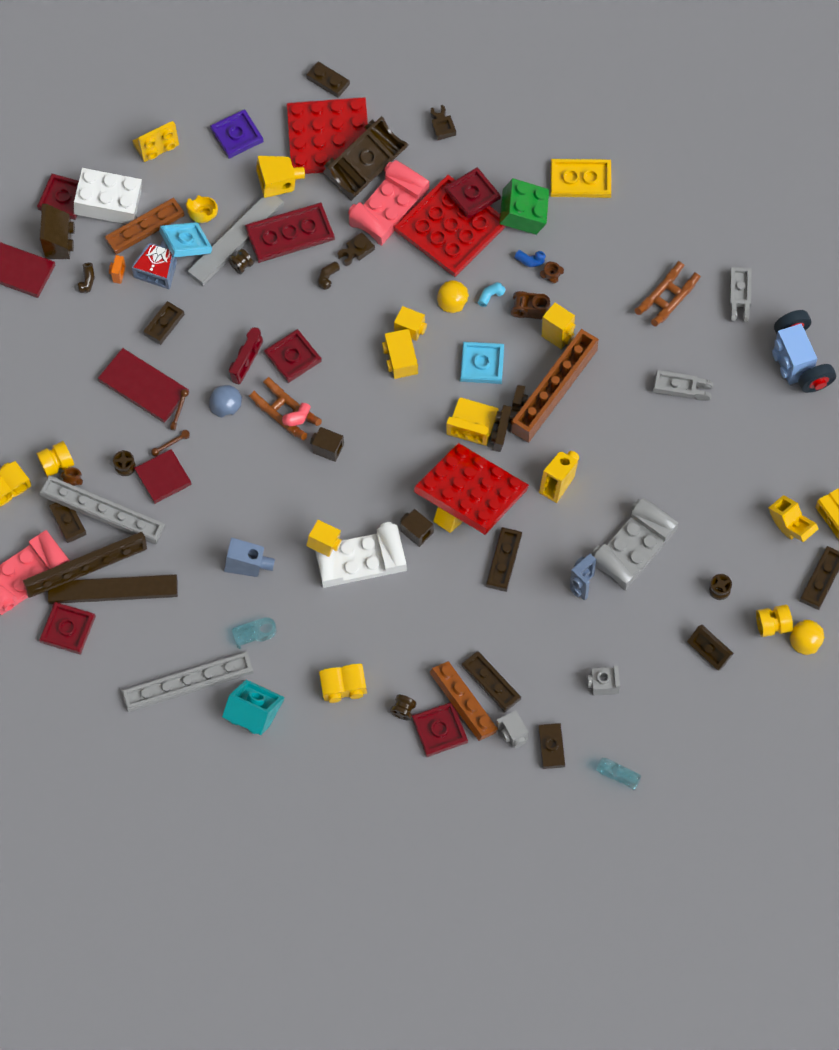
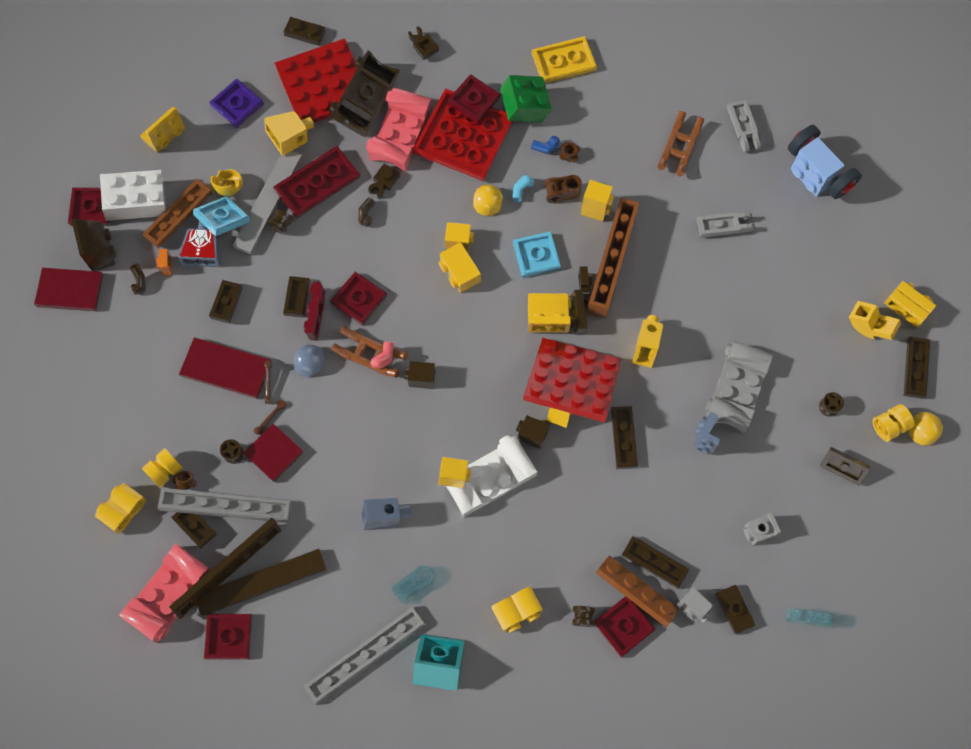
camera: 20 degrees left, 5 degrees up
none -> dark brown tile [283,276,310,318]

